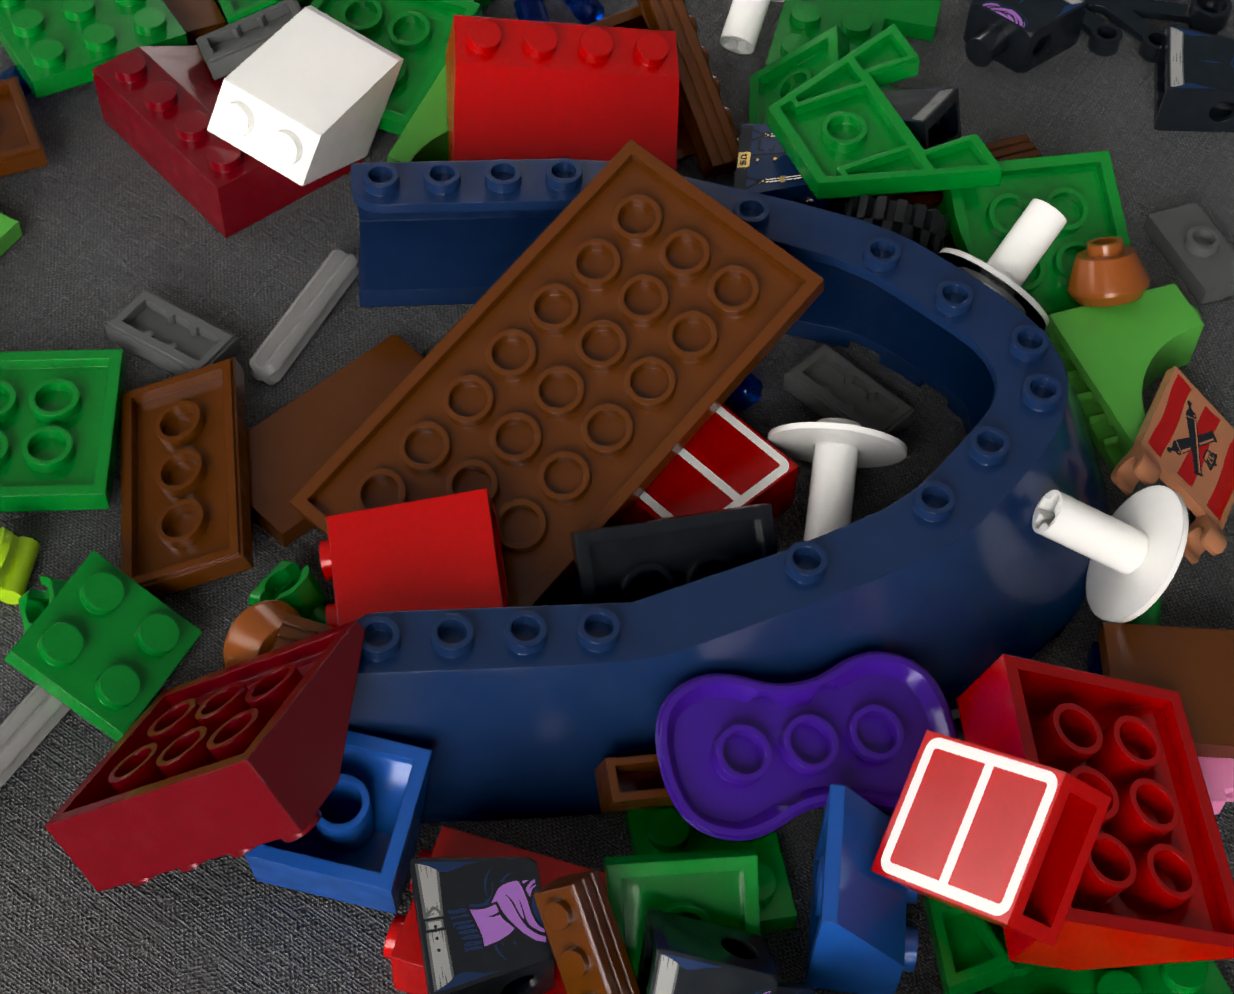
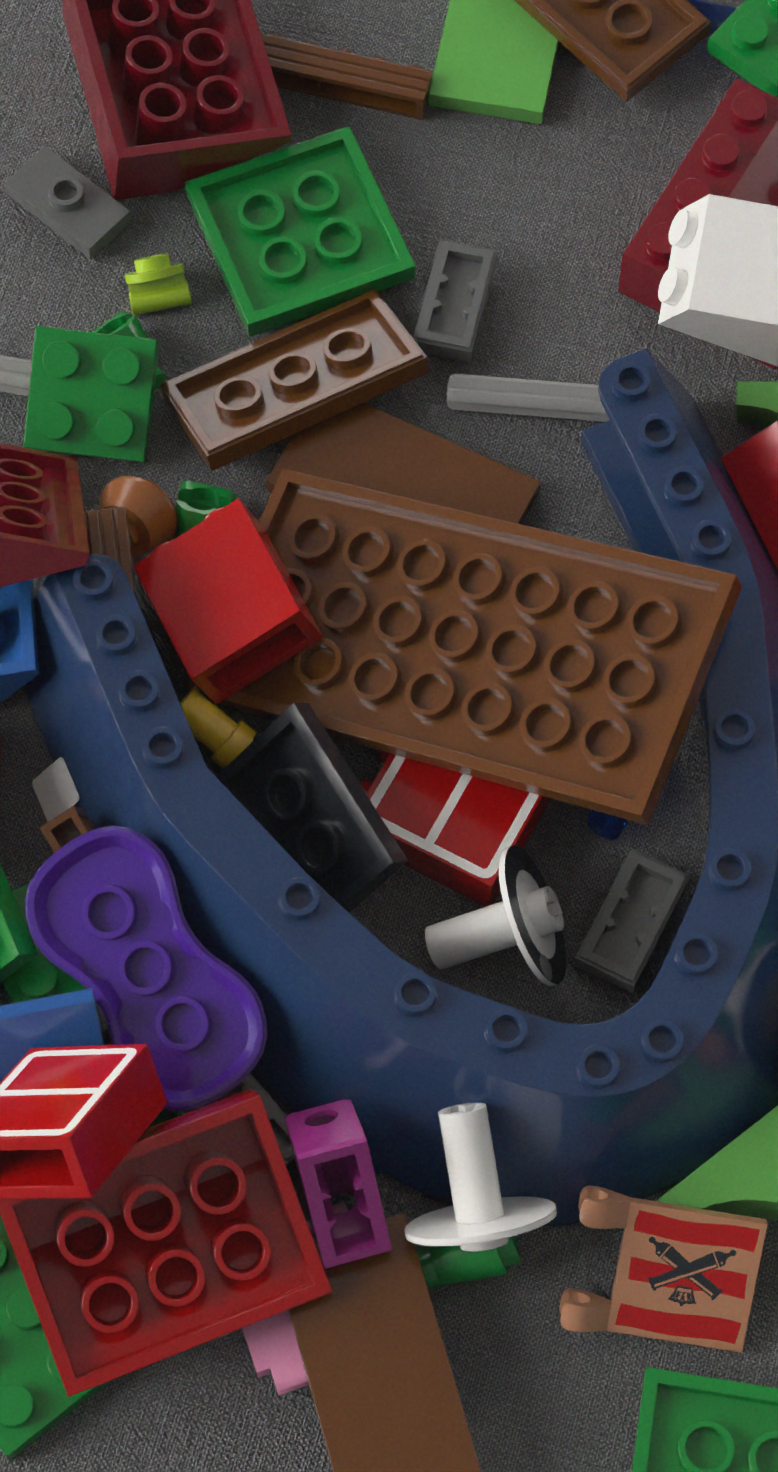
camera: 75 degrees right, 15 degrees up
none -> white sticker [32,757,79,822]
none -> magenta torso [285,1099,392,1269]

